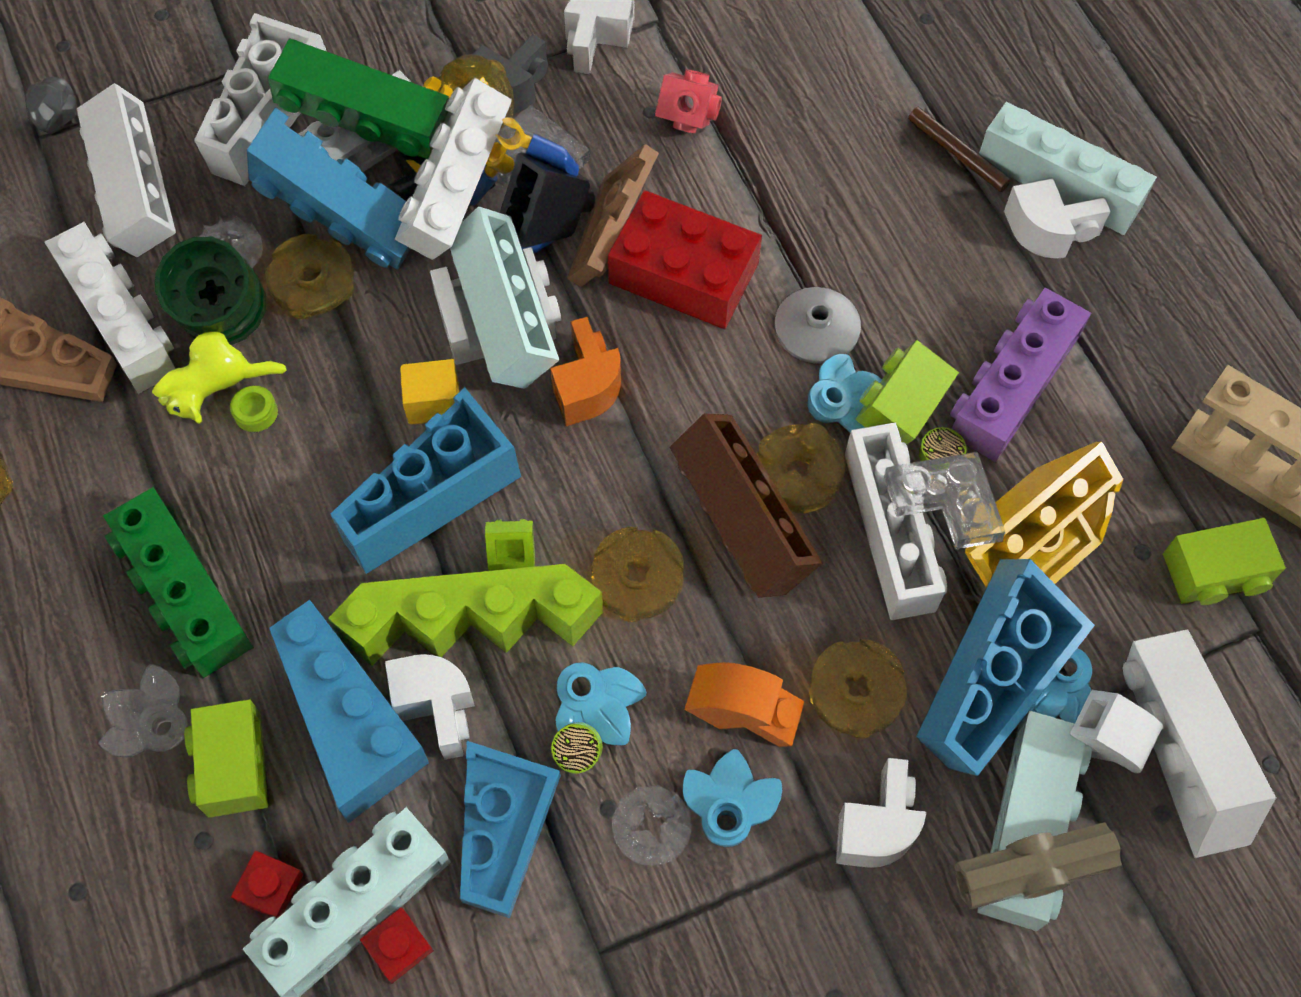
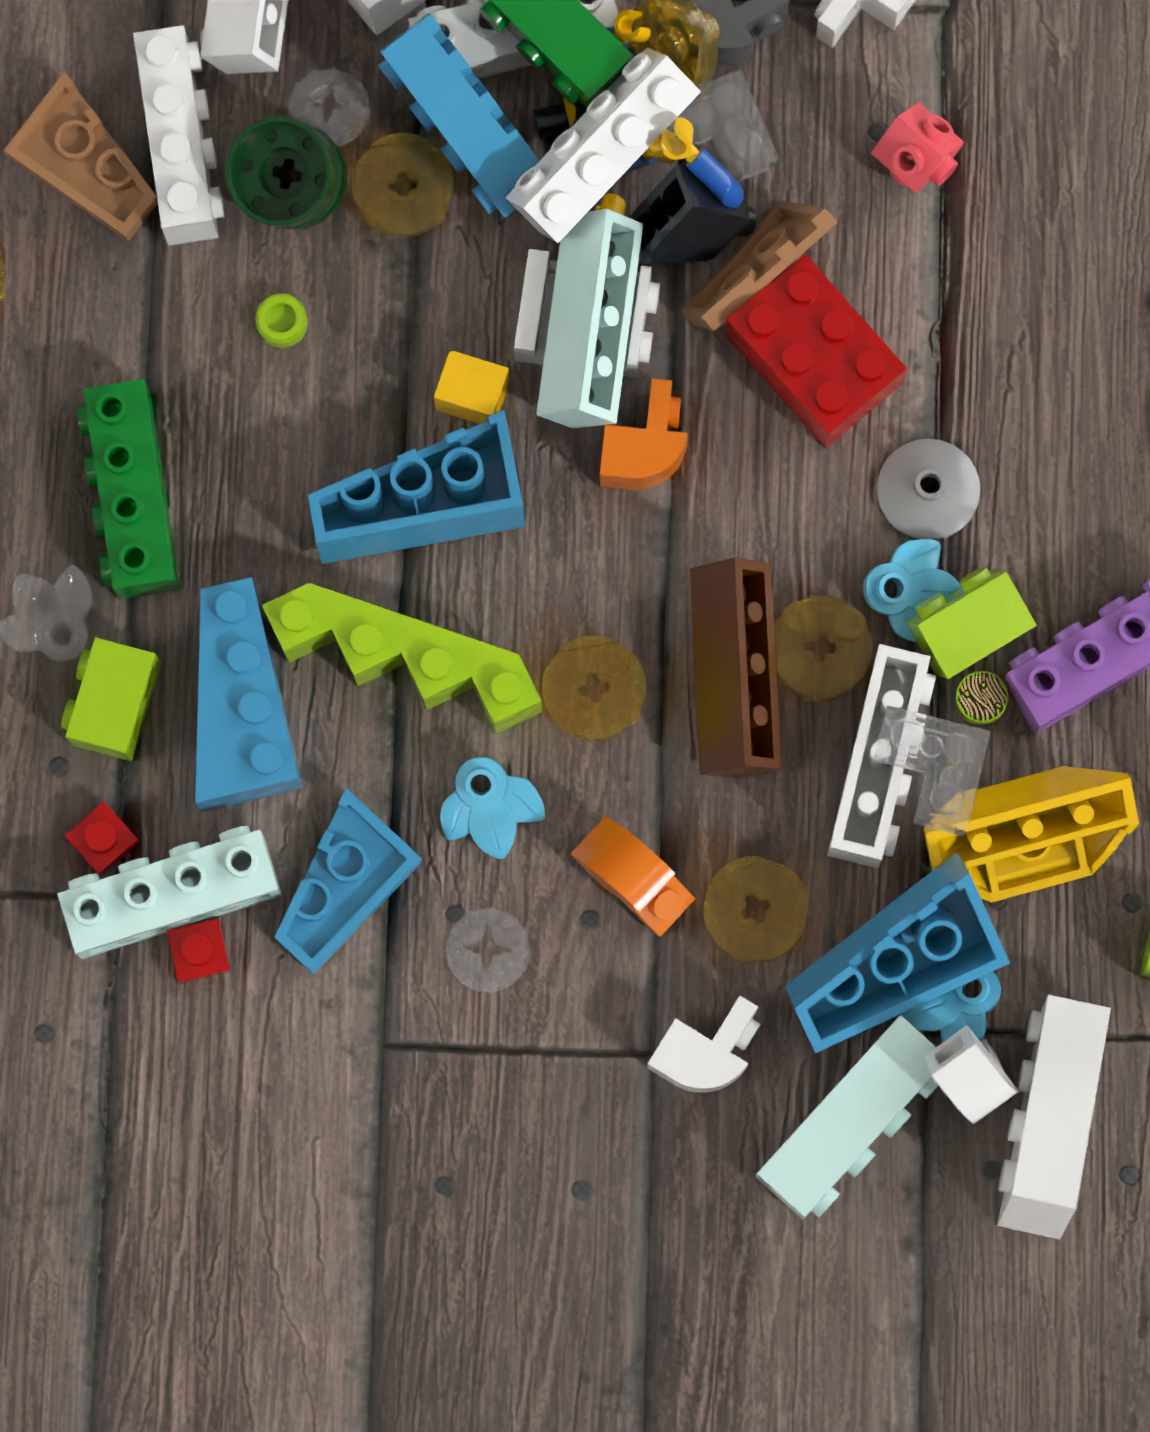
camera: 30 degrees right, 15 degrees up
neon yellow animal [152,331,287,424] -> none
white brick [385,654,475,760] -> none
lime tile [485,519,535,571] -> none
tile [551,722,602,774] -> none
medium azure plate [683,749,782,847] -> none
dark tan piece [954,822,1122,910] -> none

